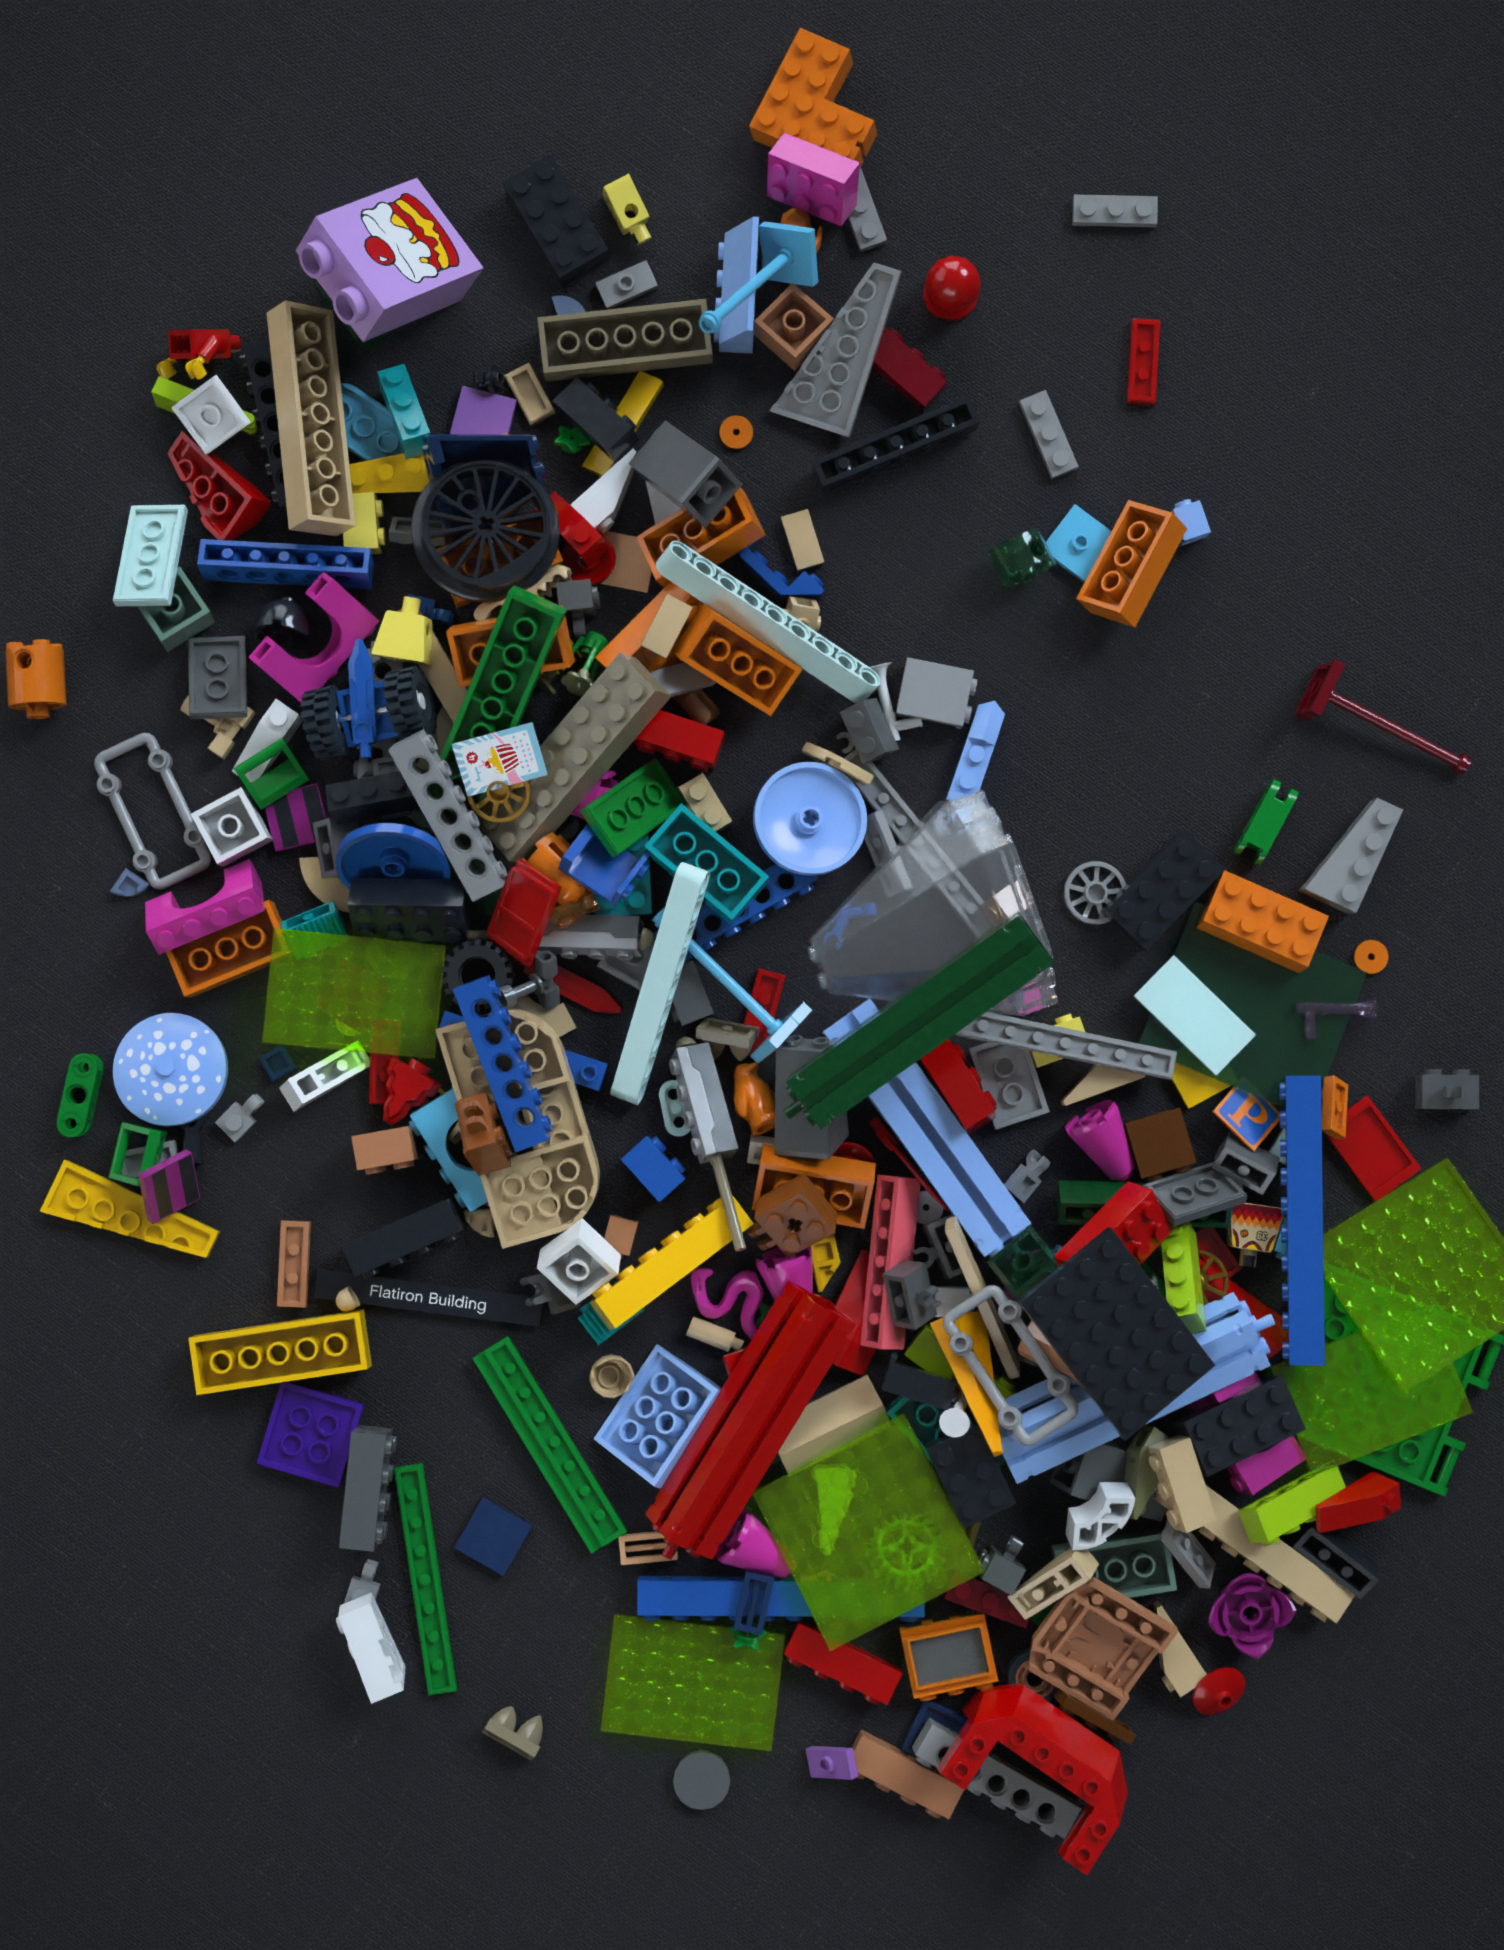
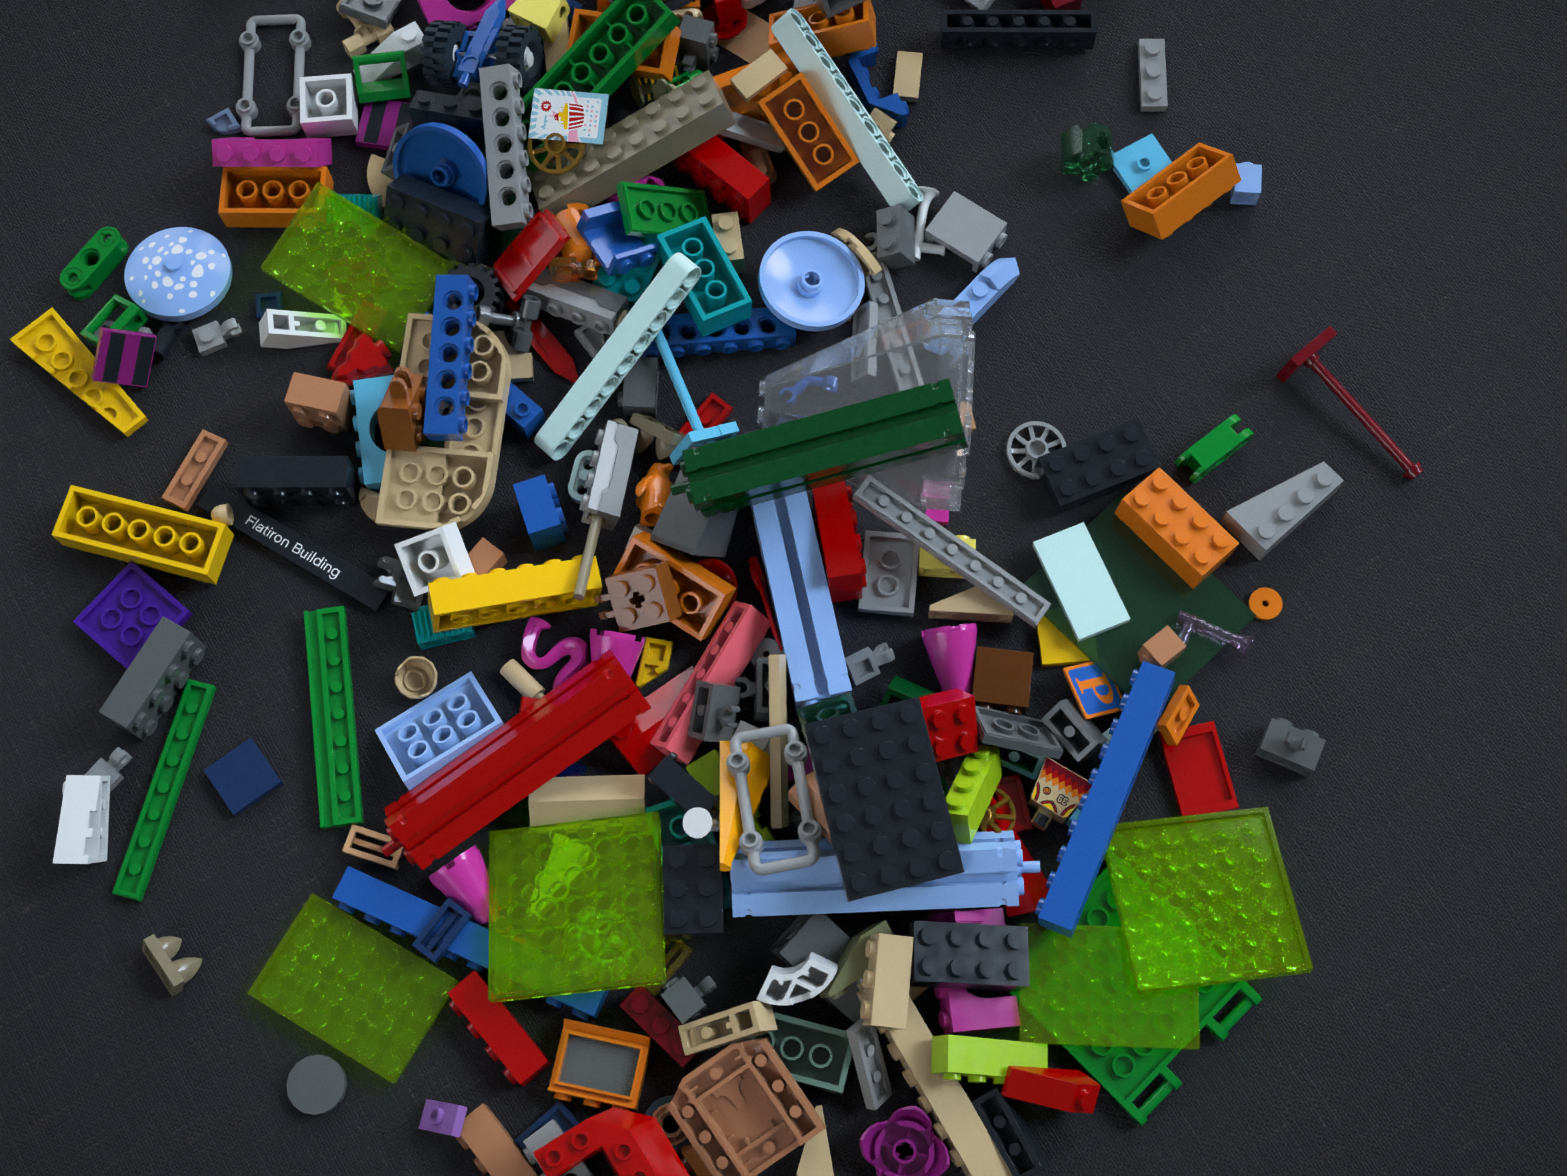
camera: 30 degrees right, 15 degrees down
green plate [730,1620,767,1651] -> none
red tile [1126,318,1160,405] -> none
none -> nougat brick [1137,625,1187,668]

